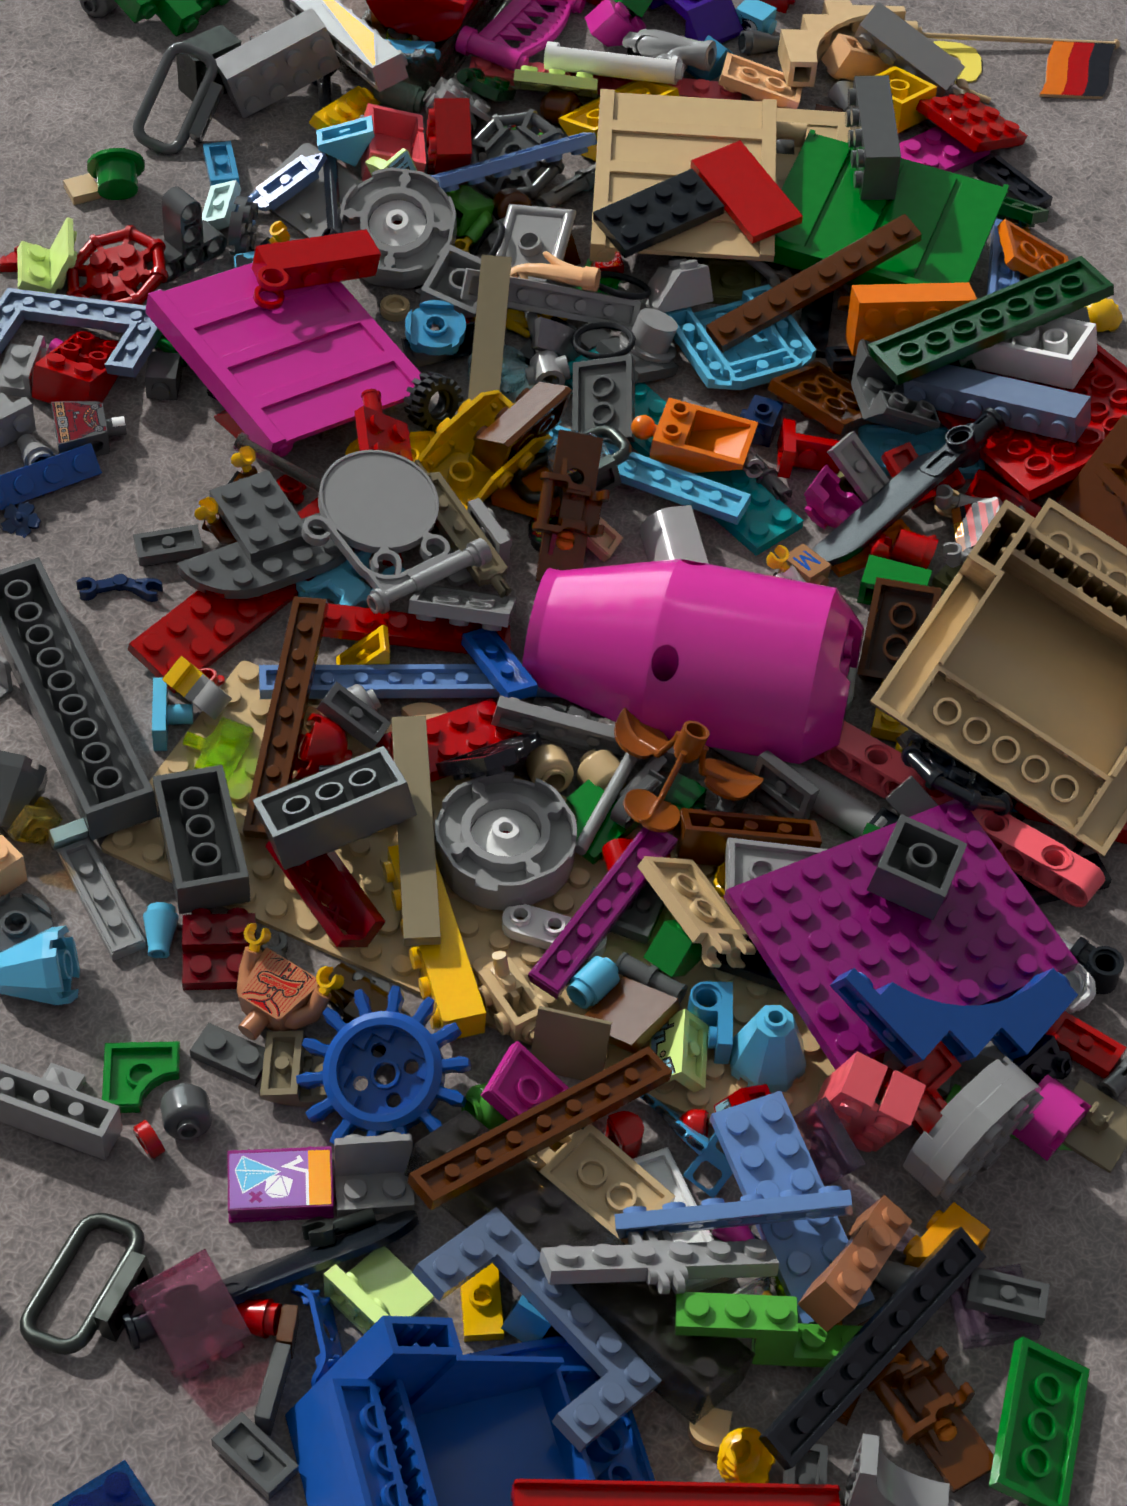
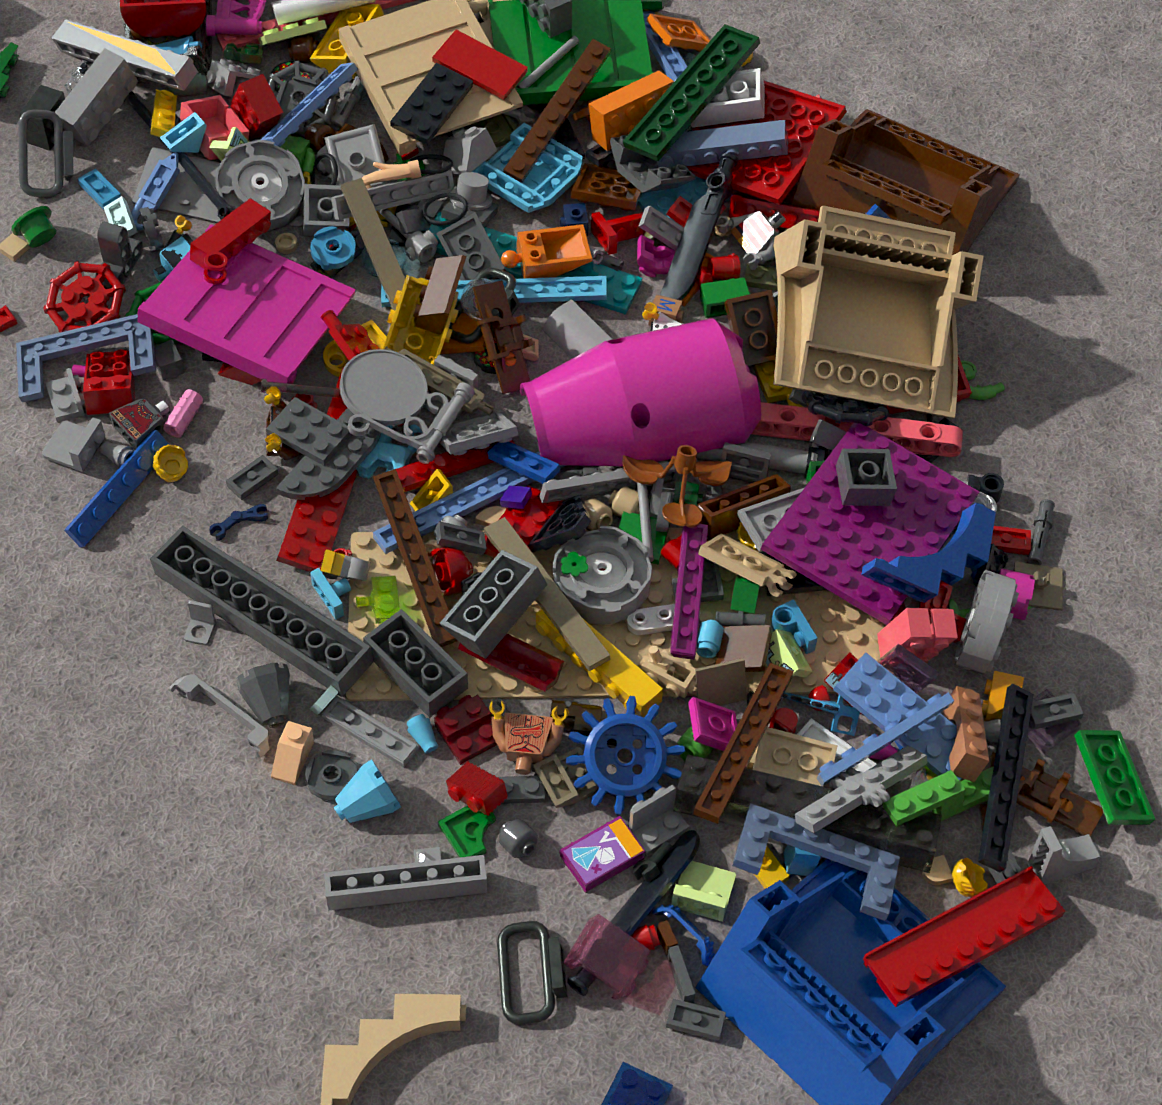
camera: 25 degrees left, 5 degrees up
dark blue plant [1,501,41,538] -> none
clear yellow bracket [7,796,63,845] -> none
yellowish green bracket [17,217,77,294] -> none
red tile [133,1120,165,1159] -> none
black tyre [404,371,463,432] -> none
medium azure cone [730,1005,806,1093] -> none
none -> yellow hair [153,444,188,482]
none -> bright pink axle [163,389,203,438]
none -> red brick [446,761,508,815]
none -> dark purple tile [500,485,532,509]
none -> light grey bar [517,36,579,89]
none -> green plant [561,552,588,577]

